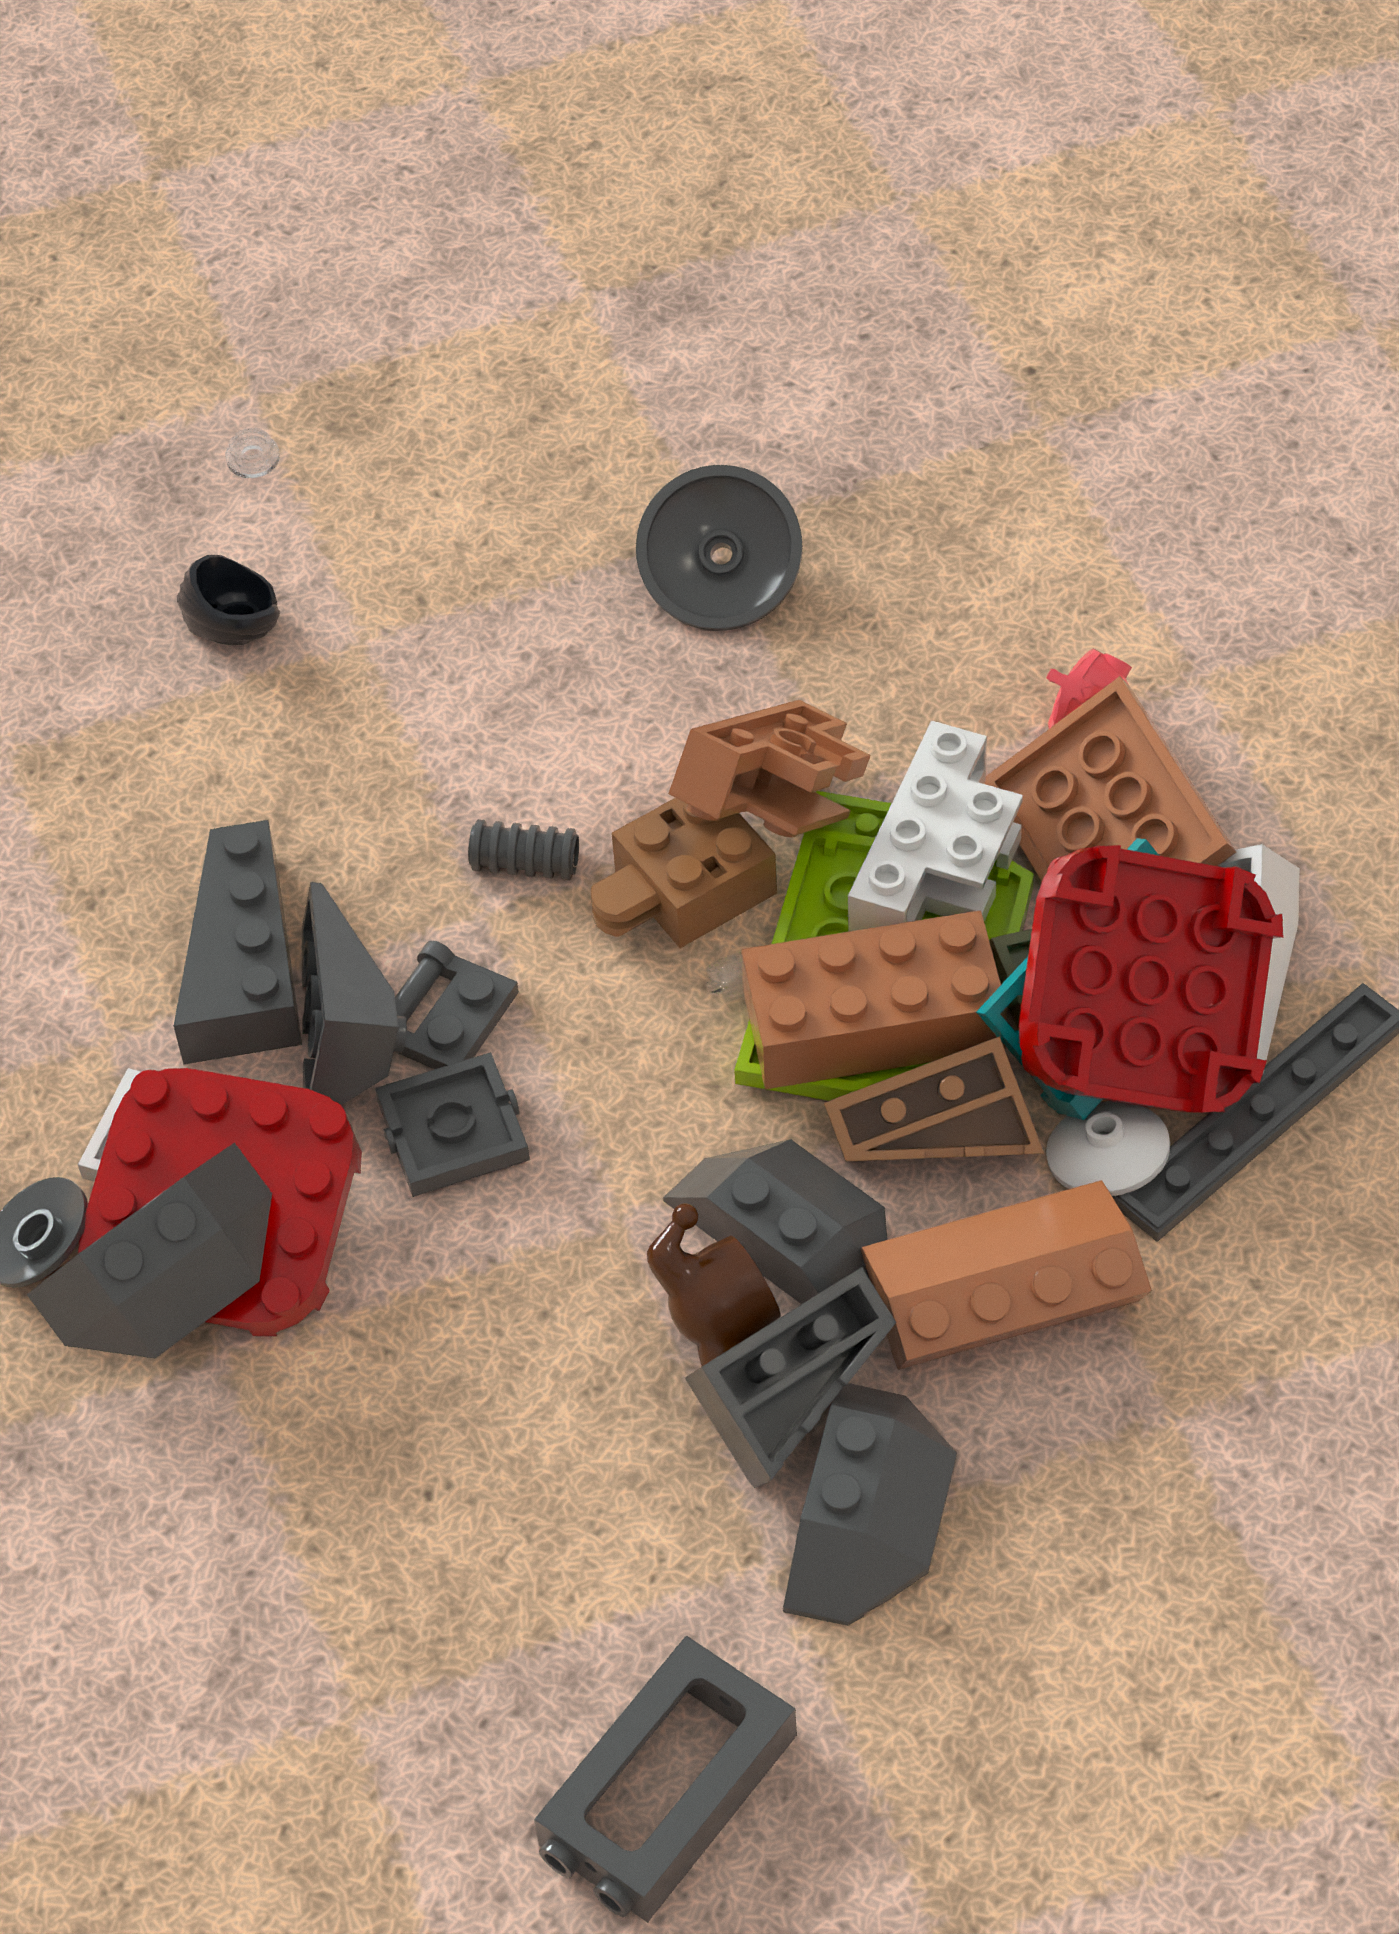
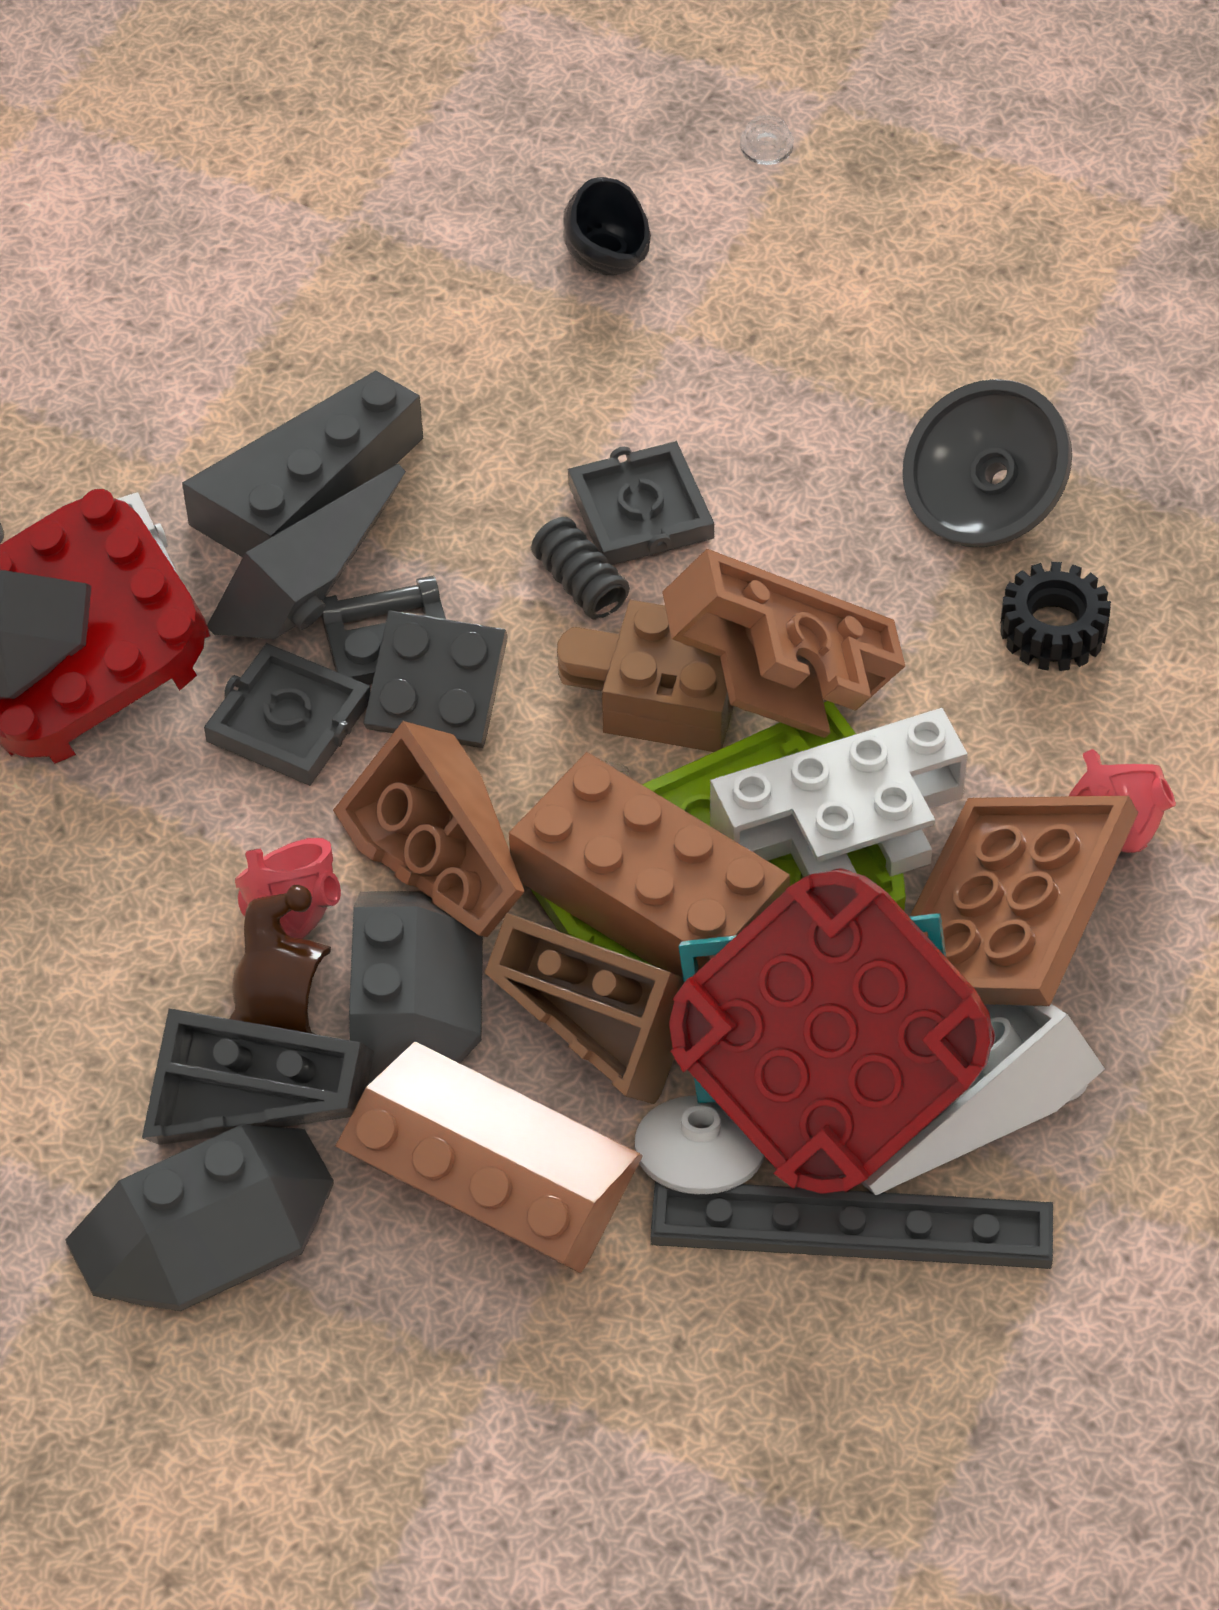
camera: 45 degrees right, 0 degrees up
none -> coral helmet [235,838,341,939]
none -> nougat wedge [333,721,525,937]
none -> dark grey plate [364,610,508,748]
none -> dark grey plate [568,441,715,565]
none -> black tyre [1000,562,1111,671]

